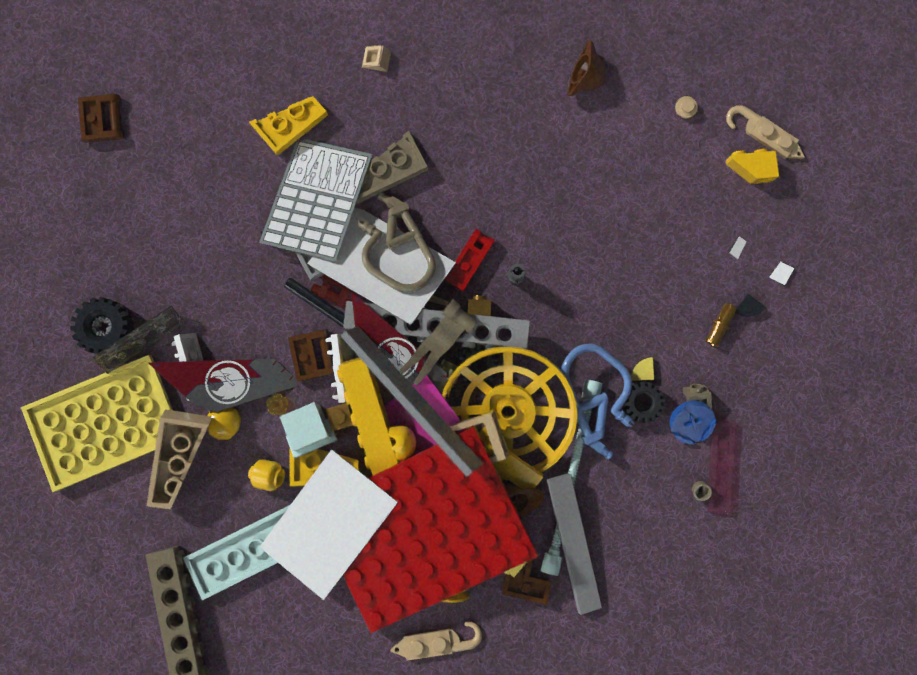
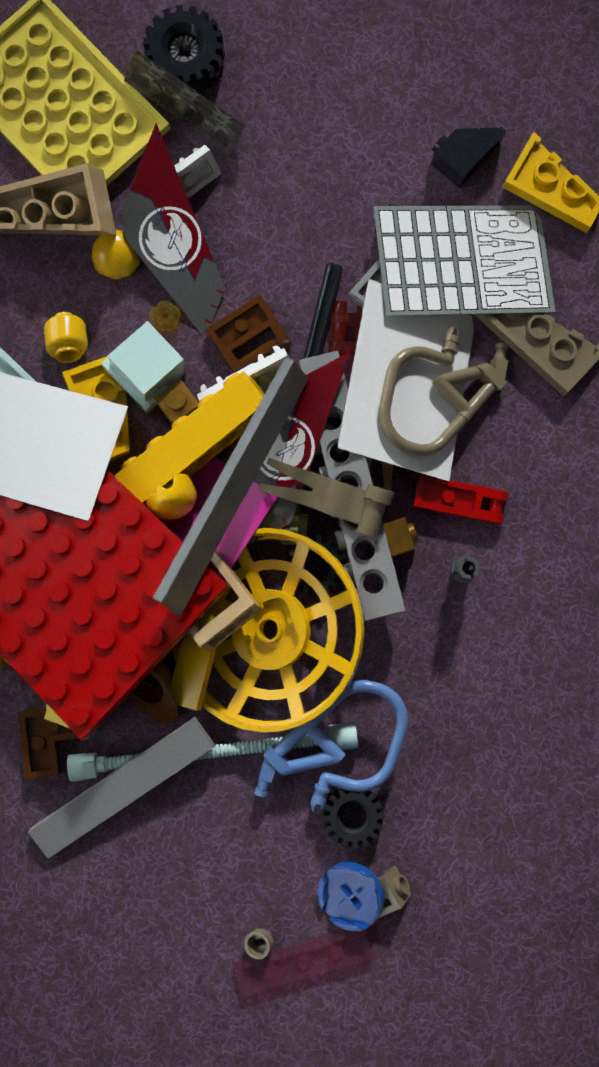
camera: 75 degrees right, 0 degrees up
light yellow tile [631,357,654,381] -> none
pearl gold axle [705,303,736,347] -> none
black tile [735,294,766,317] -> none
none -> black slope [431,127,506,188]

